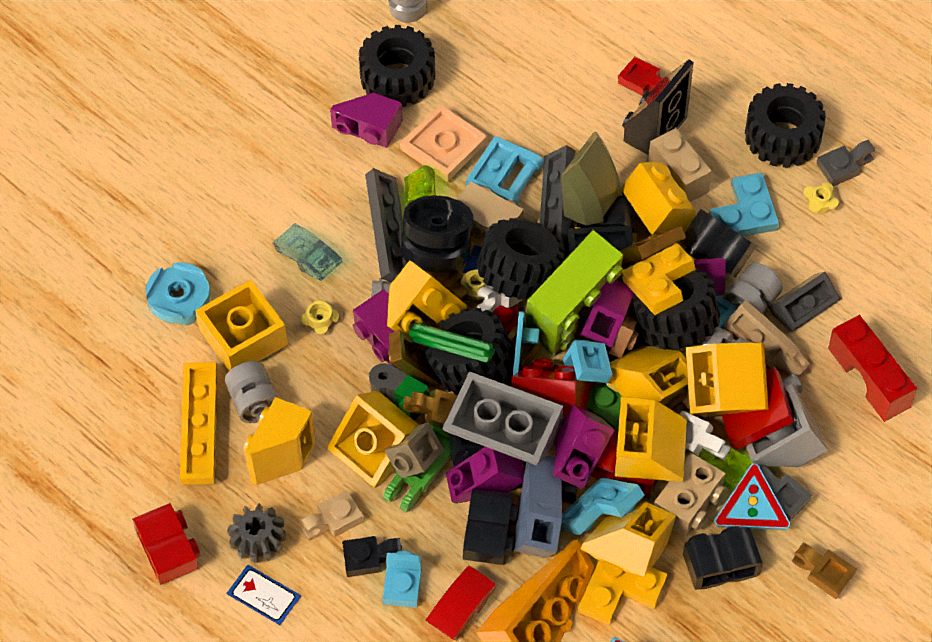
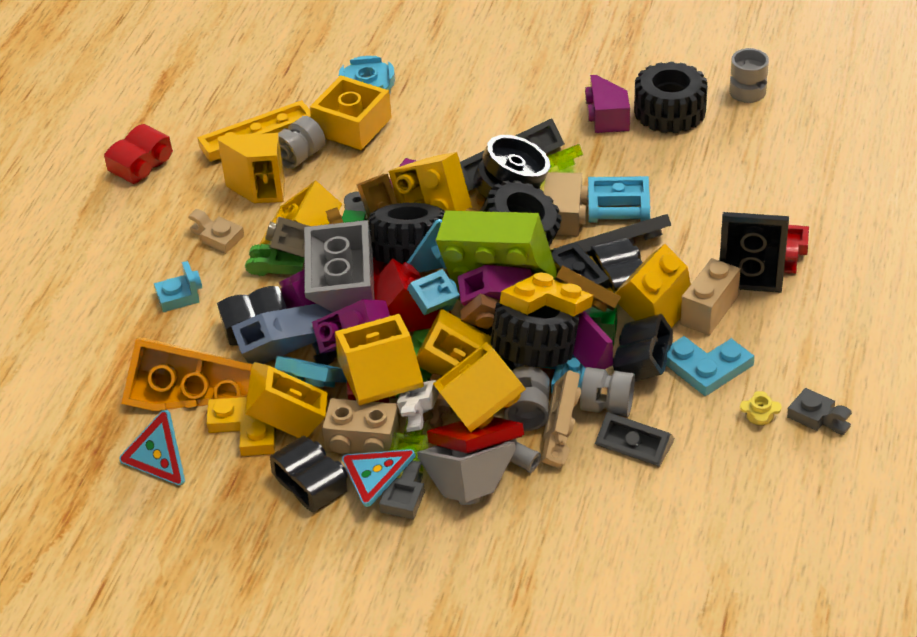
camera: 65 degrees right, 15 degrees down
white sticker [226,565,301,625] -> none
dark grey gear [227,503,286,564] -> none
clear light blue slope [273,223,343,281] -> none
light yellow plate [301,300,339,335] -> none
black plate [342,536,402,577] -> none
light nougat plate [400,104,487,182] -> none
green axle [409,323,495,362] -> none
red slope [425,565,498,641] -> none
olive slope [561,131,622,226] -> none
black tyre [745,83,826,167] -> none
pearl gold plate [792,543,857,599] -> none
red arch [828,314,917,422] -> none

